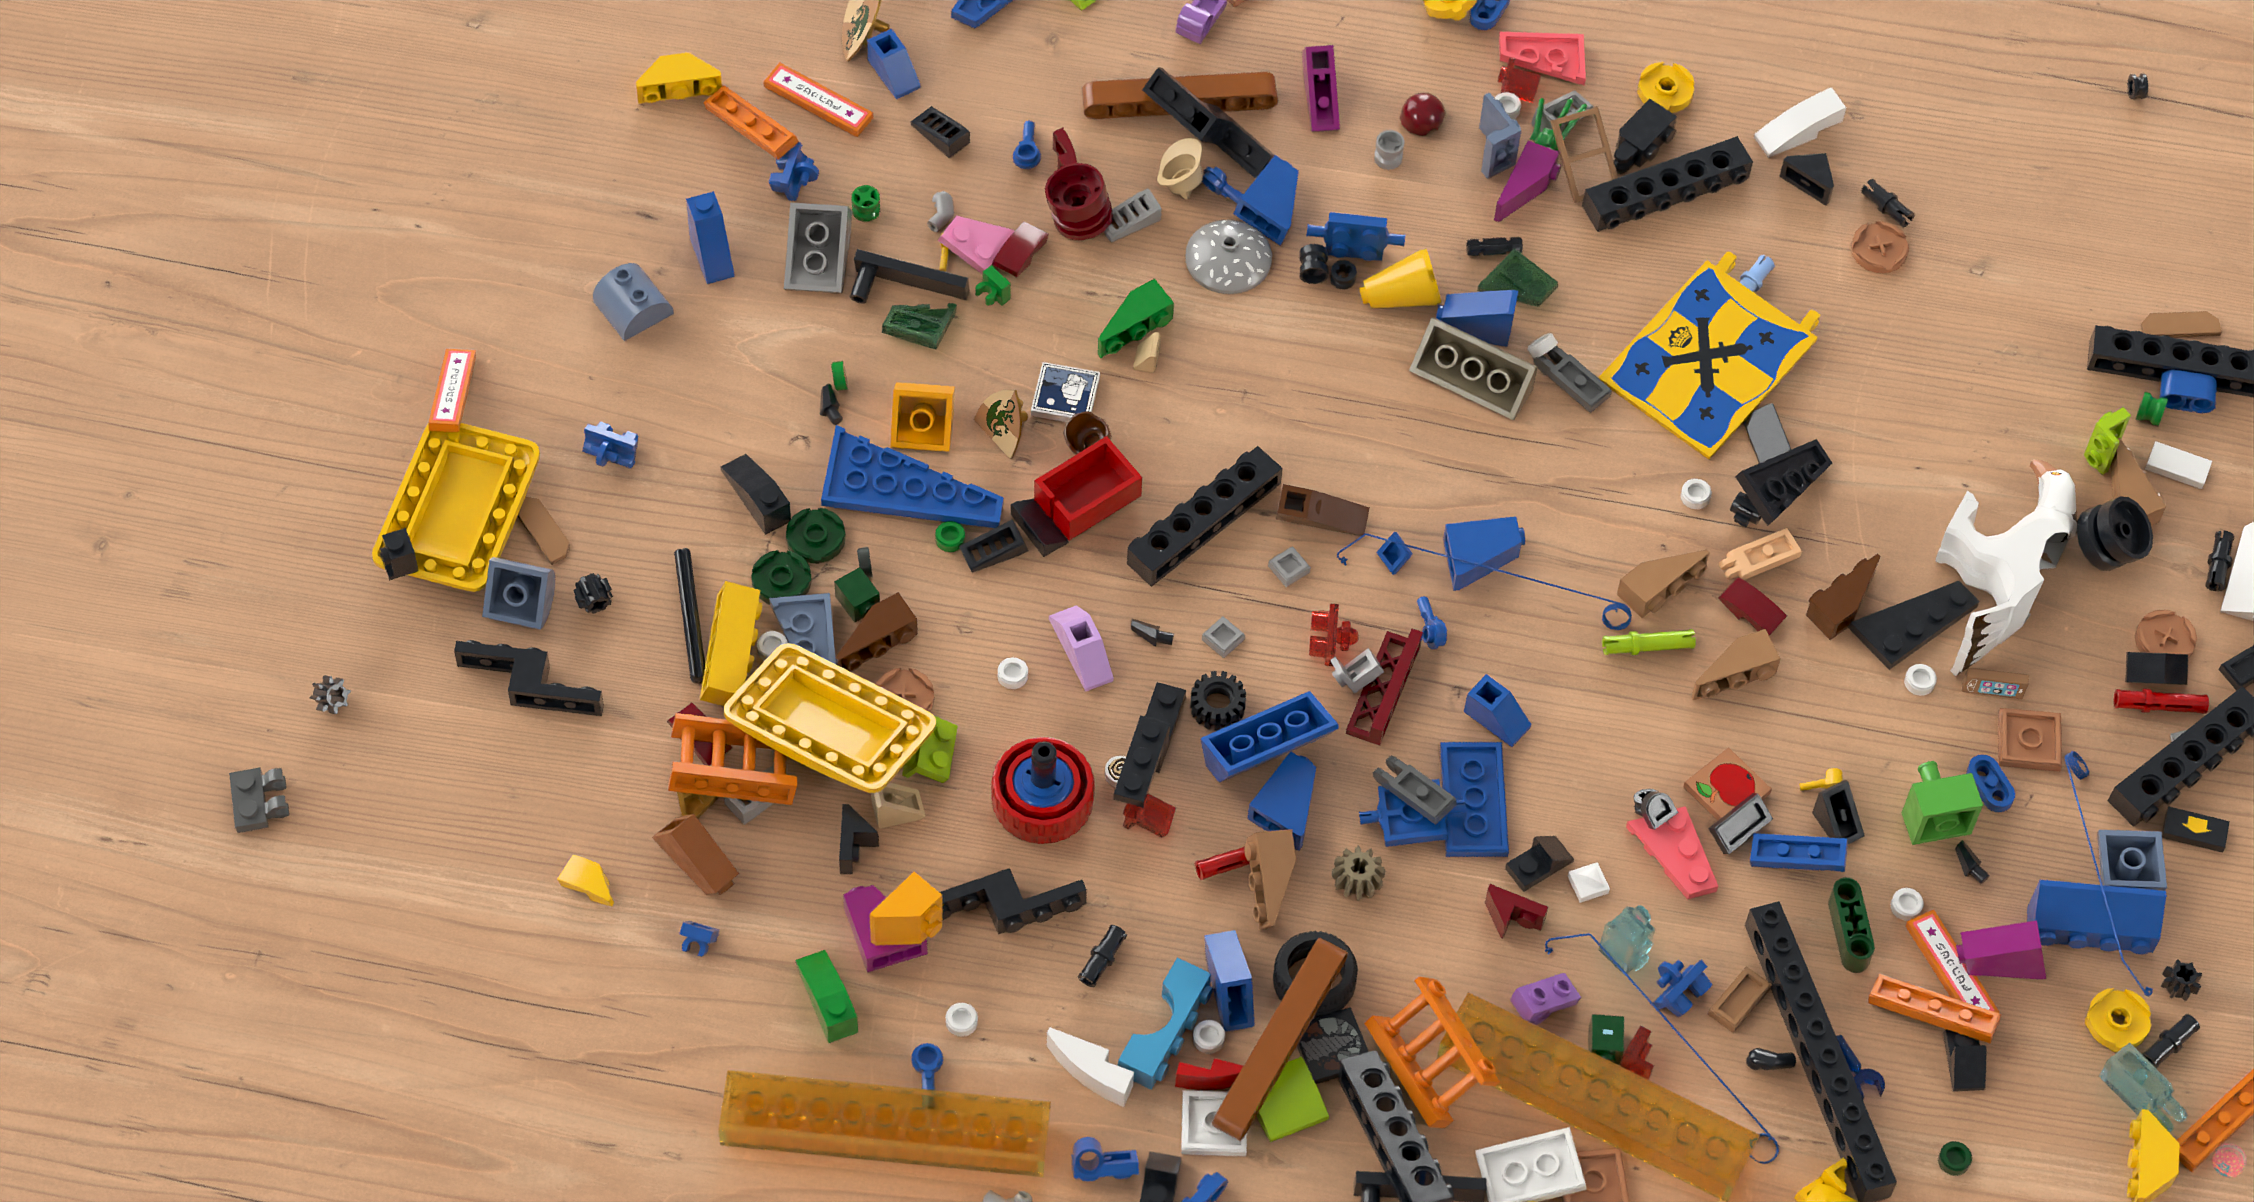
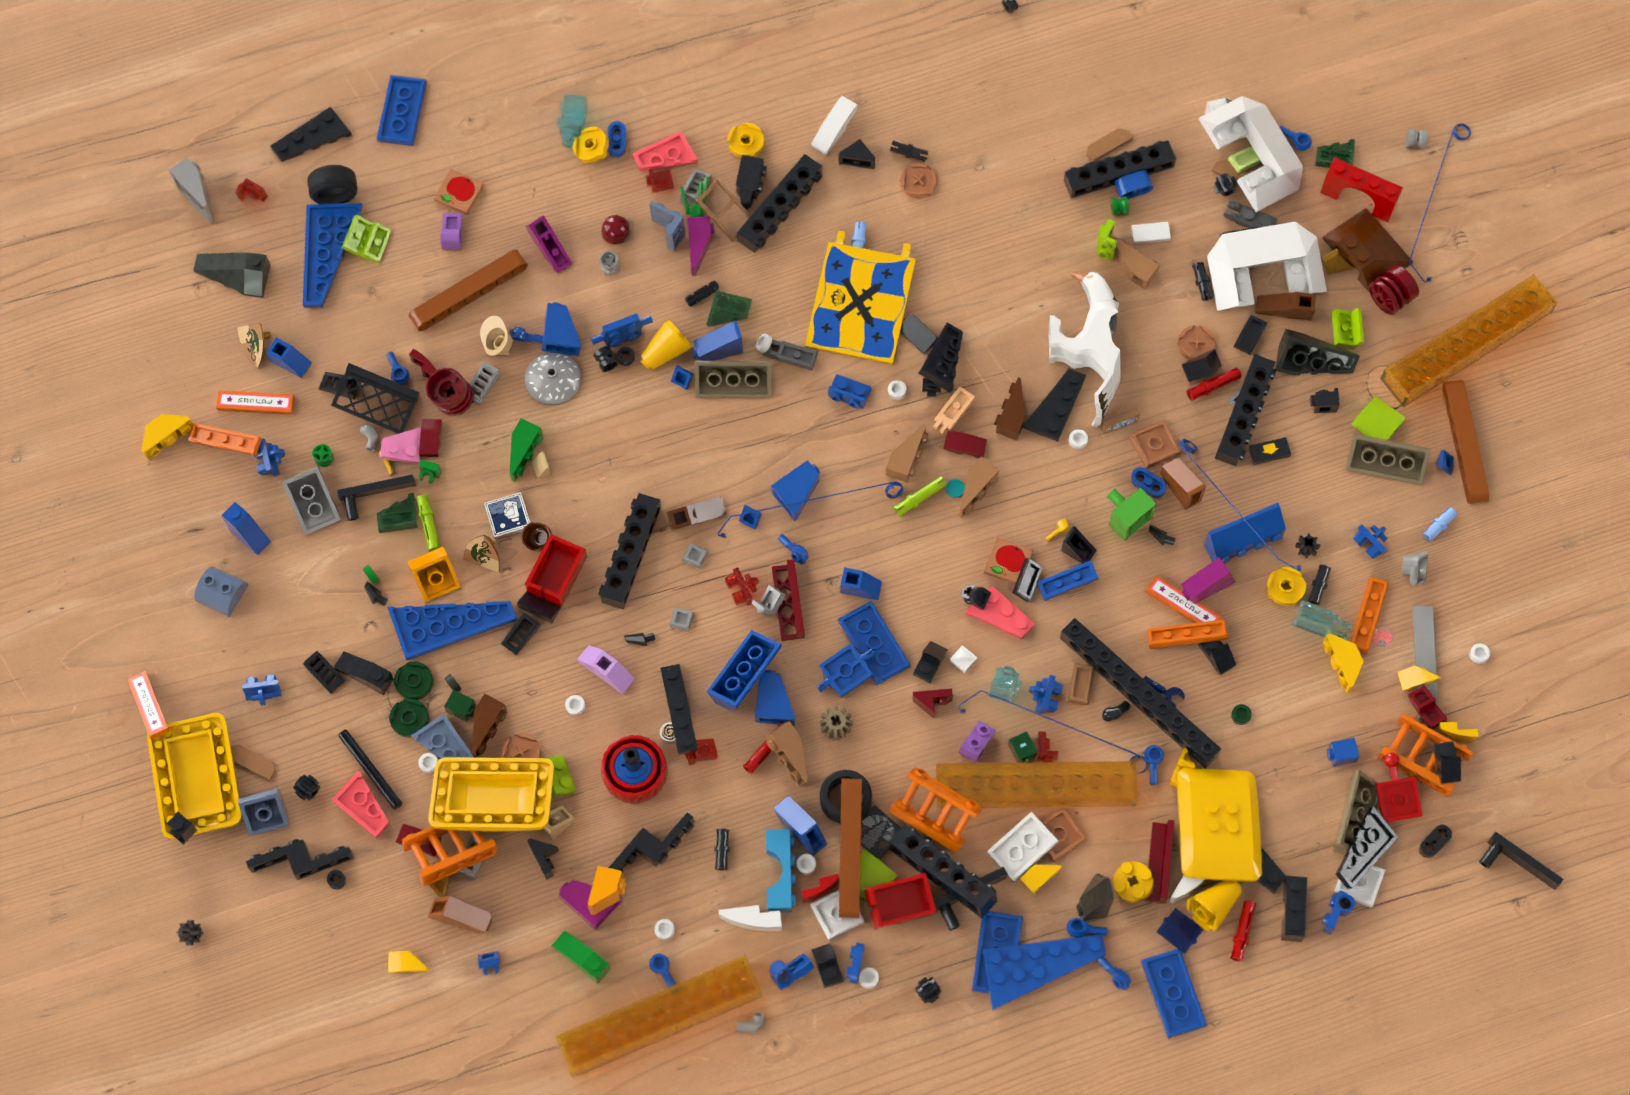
camera: 25 degrees left, 10 degrees up
dark grey plate [229,767,290,833] -> none
yellow brick [700,581,763,706] -> none
green tile [935,521,965,552] -> none
black bracket [1142,67,1275,179] -> none
black tyre [1190,671,1246,731] -> none
dark grey hinge [1373,755,1457,825] -> none
white tile [1495,92,1521,119] -> none
dark green beam [1828,877,1875,973] -> none
white tile [1890,888,1924,921] -> none
black wheel [2076,496,2153,571] -> none
sand blue brick [2097,830,2167,891] -> none
none -> black slope [303,651,345,694]
none -> black bush [327,870,346,890]
none -> black fence [331,363,420,434]
none -> coral wing [332,770,390,839]
none -> lime pin [416,495,440,552]
none -> blue slope [671,365,693,390]
none -> blue bracket [828,374,872,409]
none -> red piece [864,873,937,930]
none -> teal piece [946,479,965,498]
none -> blue plate [1144,745,1164,785]
none -> slope [1160,458,1206,510]

